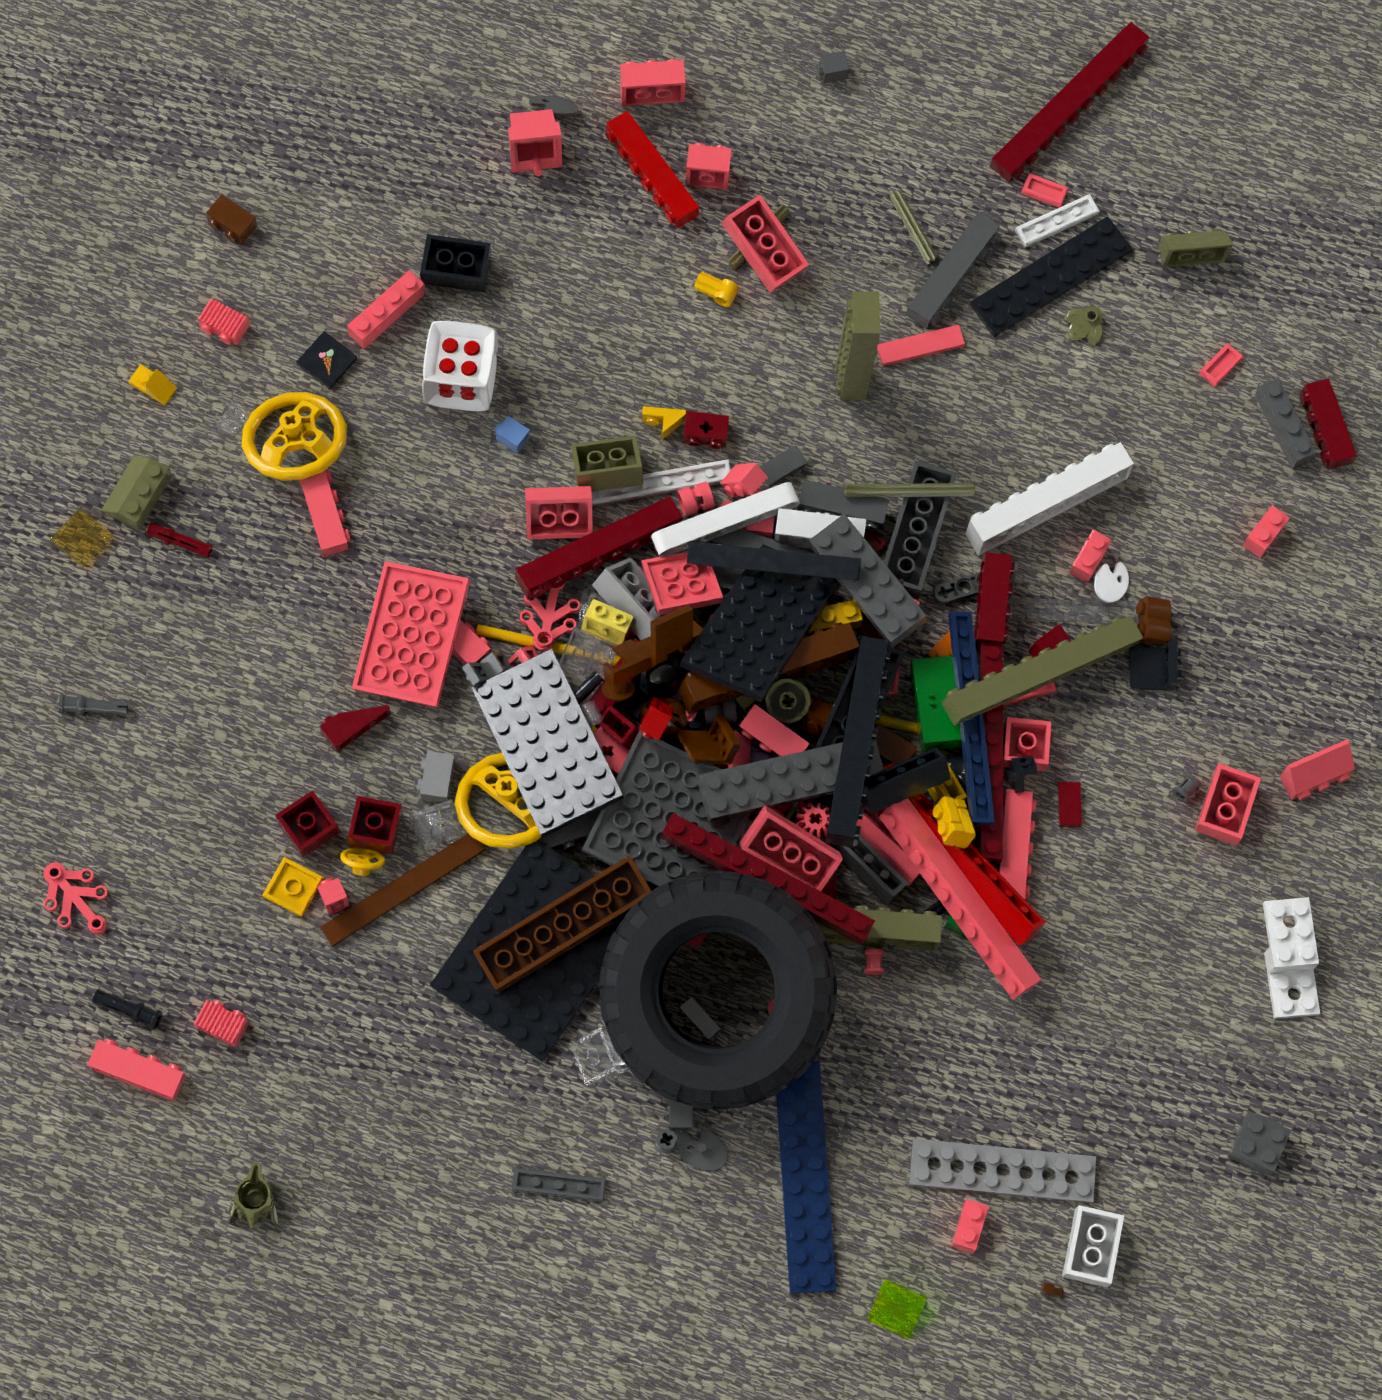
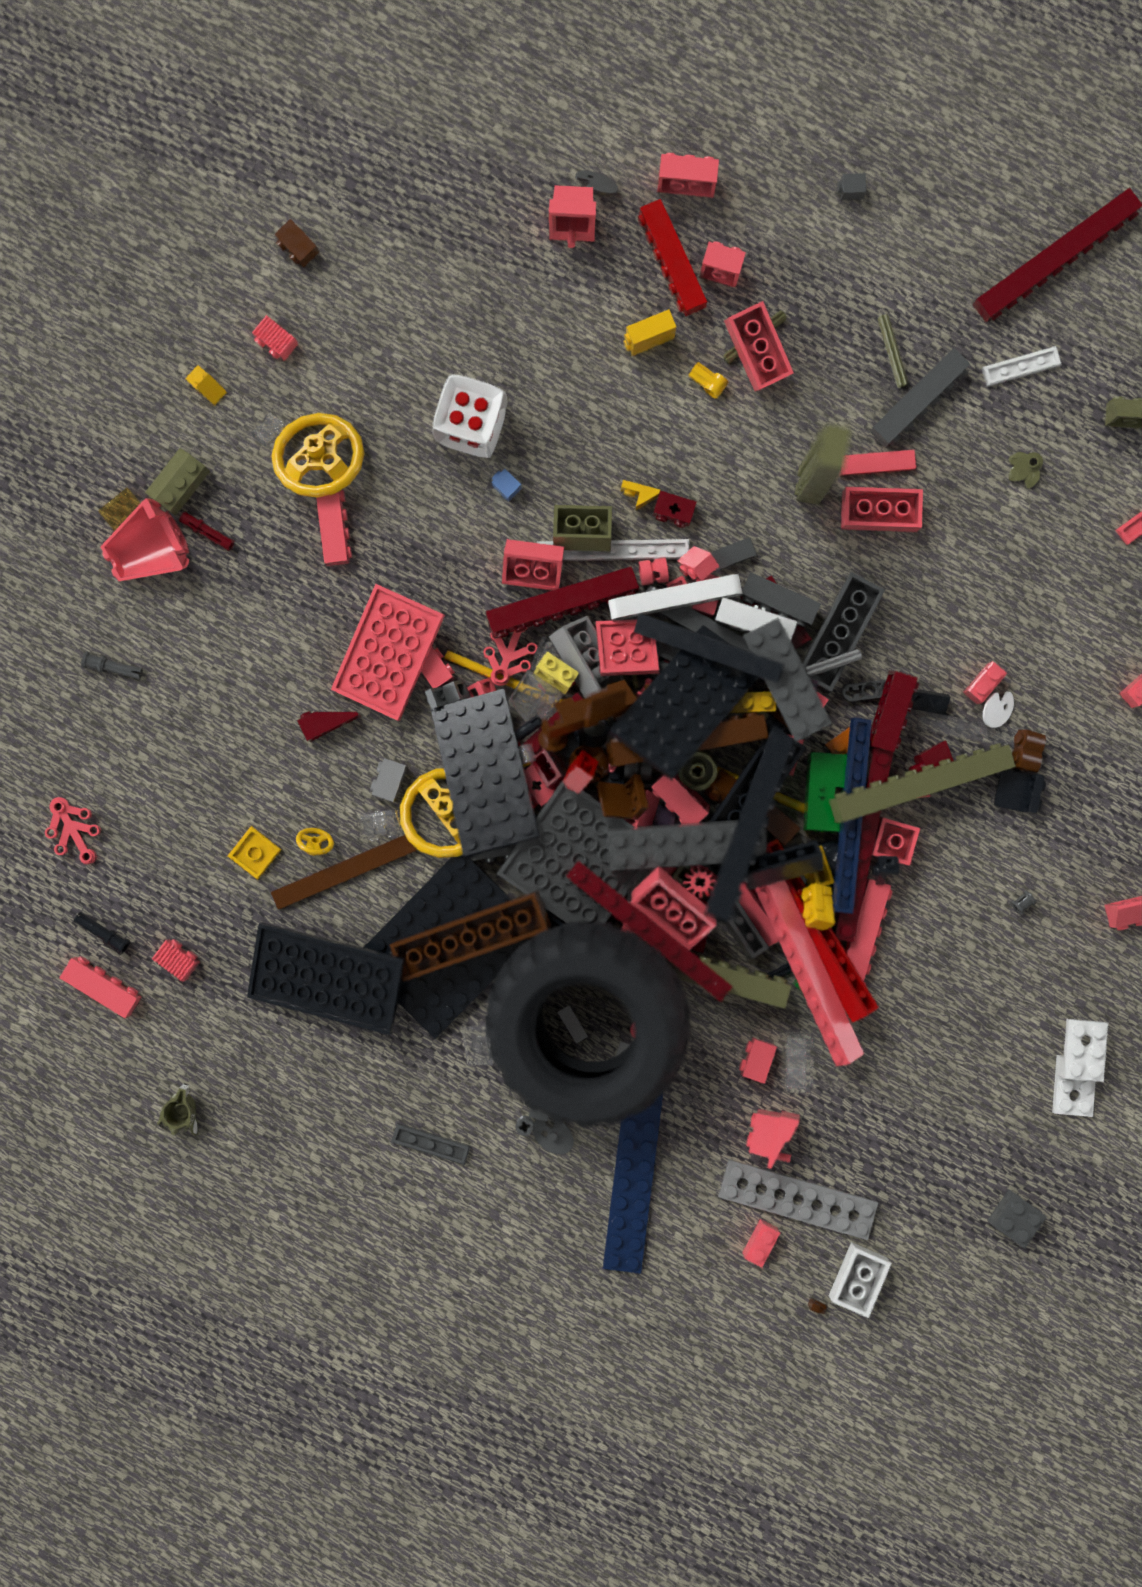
camera: 20 degrees right, 15 degrees up
dark red brick [275,790,340,858] -> none
black tile [296,331,358,390] -> none
coral slope [317,878,350,916] -> none
coral brick [347,270,425,350] -> none
dark red brick [347,795,403,855] -> none
black brick [420,234,491,293] -> none
olive axle [844,483,975,497] -> none
coral bush [864,949,884,975] -> none
clear neon green hinge [866,1278,927,1339] -> none
white brick [965,442,1134,556] -> none
black plate [970,216,1133,338] -> none
coral tile [1021,173,1068,208] -> none
dark red tile [1057,782,1082,827] -> none
coral brick [1194,763,1261,846] -> none
none -> coral cone [101,498,189,582]
none -> black plate [247,922,405,1035]
none -> yellow brick [623,309,677,356]
none -> coral brick [739,1037,777,1084]
none -> coral piece [746,1109,800,1168]
none -> clear brick [784,1032,814,1093]
none -> light grey axle [805,649,862,677]
none -> coral brick [841,487,923,532]
none -> black plate [911,689,951,715]

